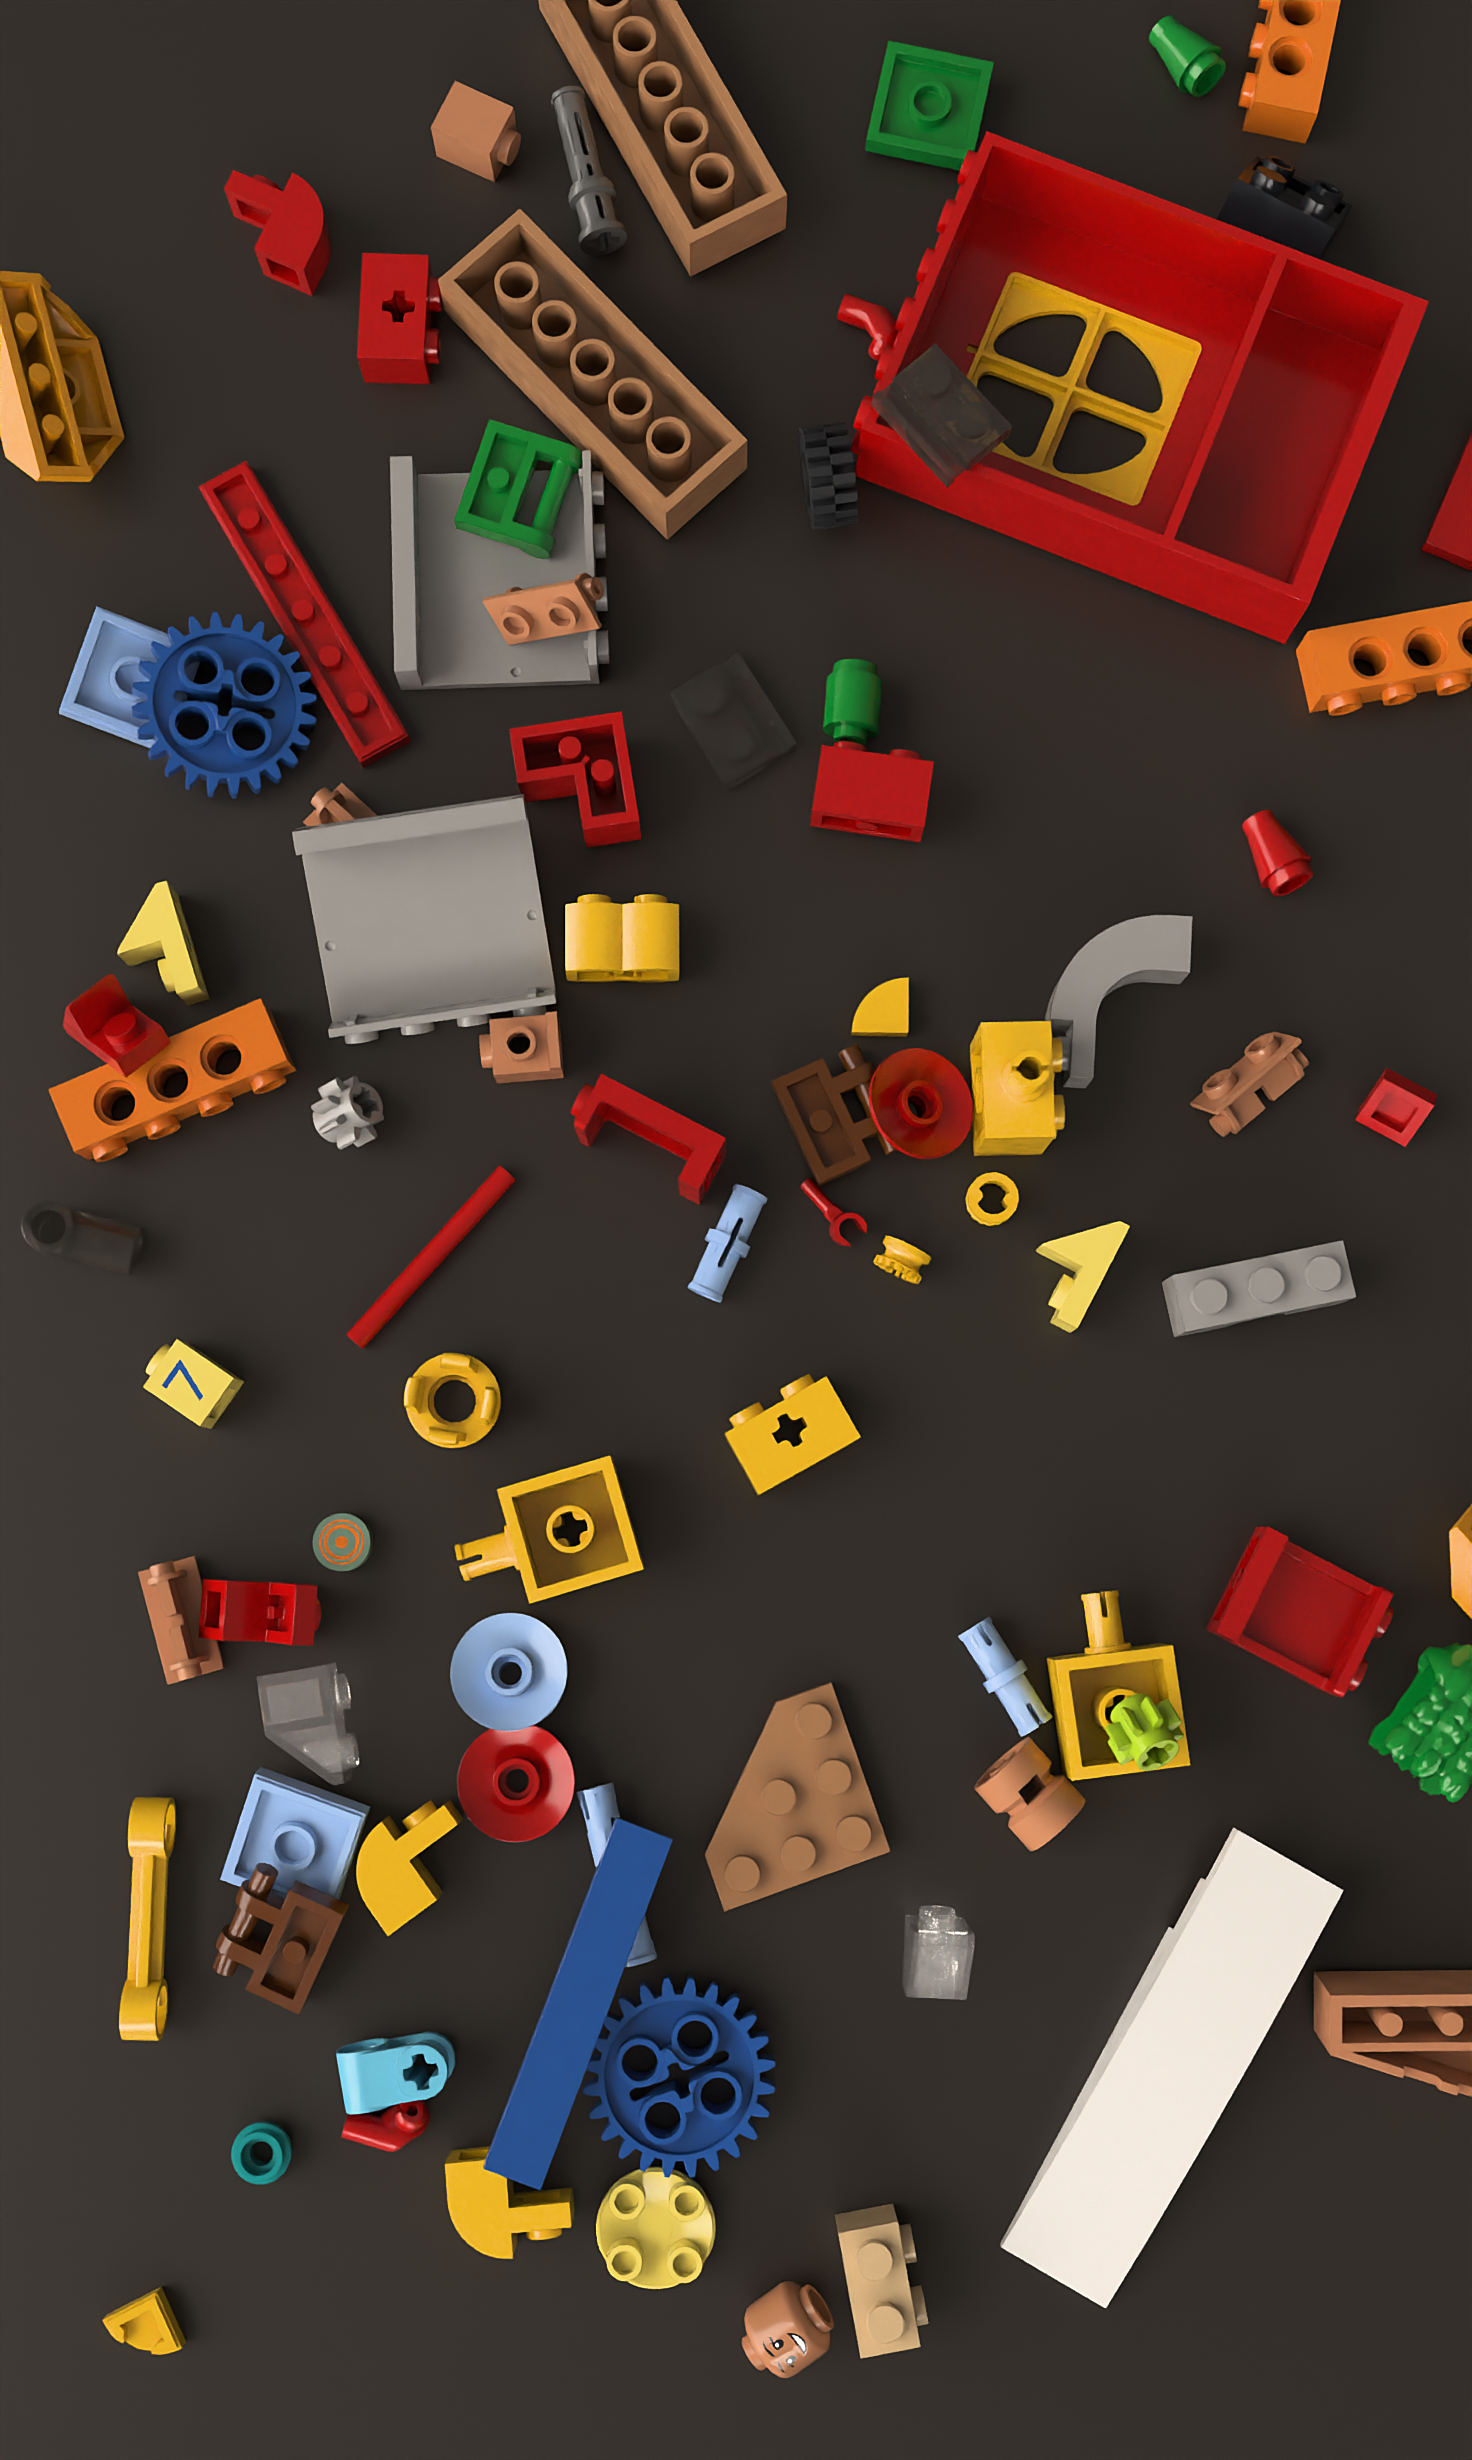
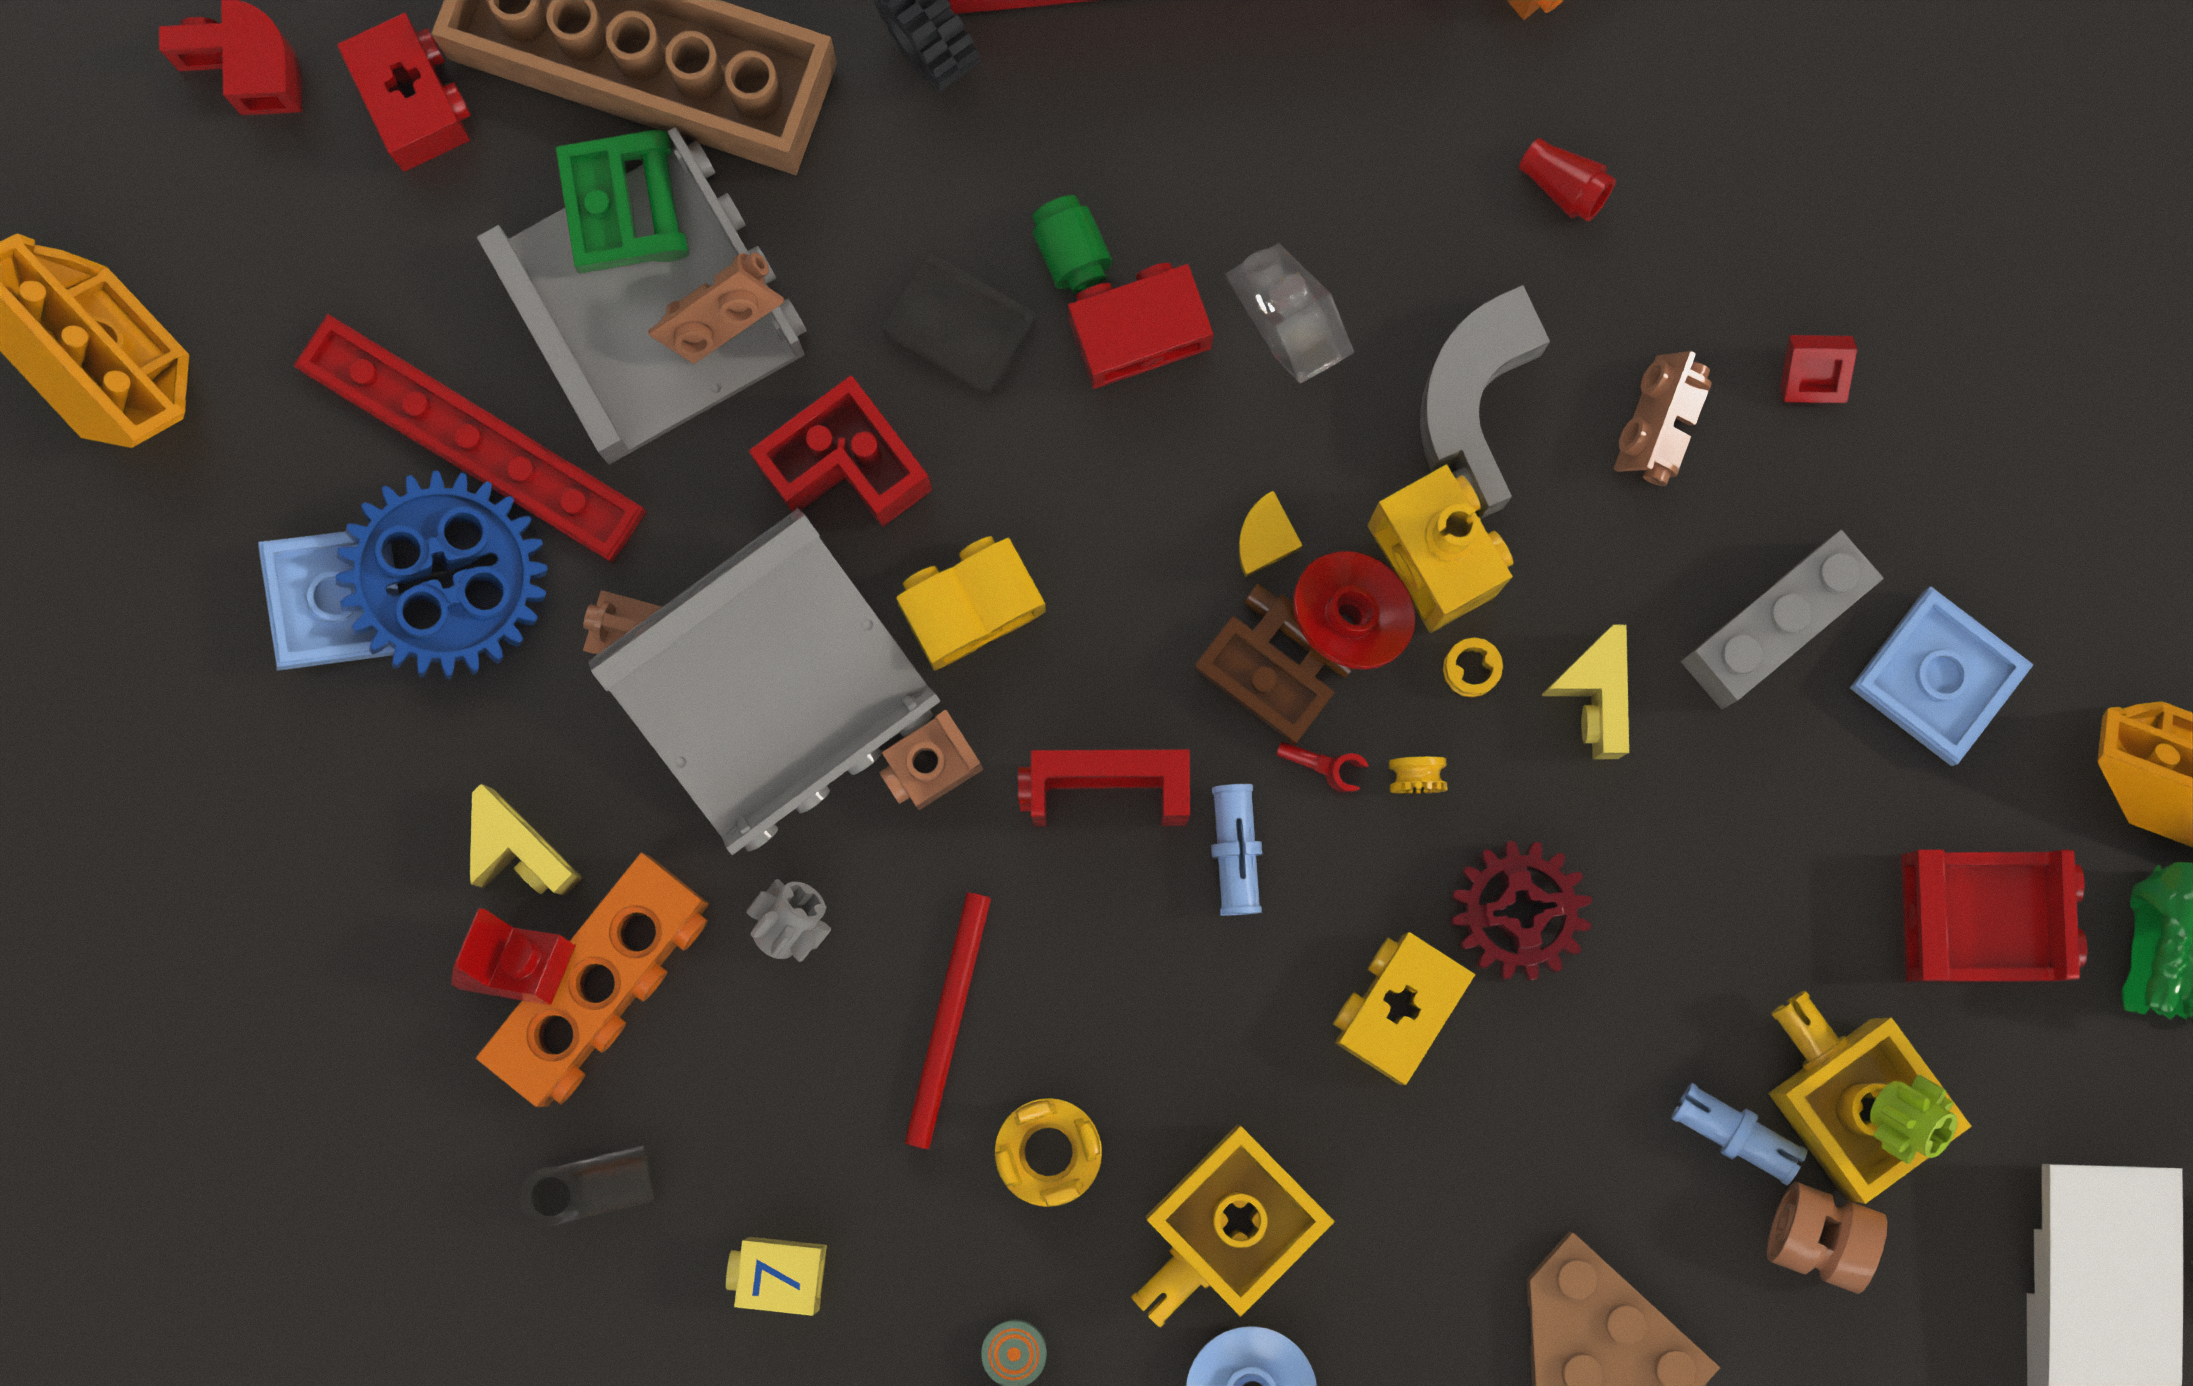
camera: 25 degrees left, 0 degrees up
none -> clear slope [1225,243,1354,384]
none -> dark red gear [1449,841,1592,981]
none -> light blue plate [1850,586,2033,766]

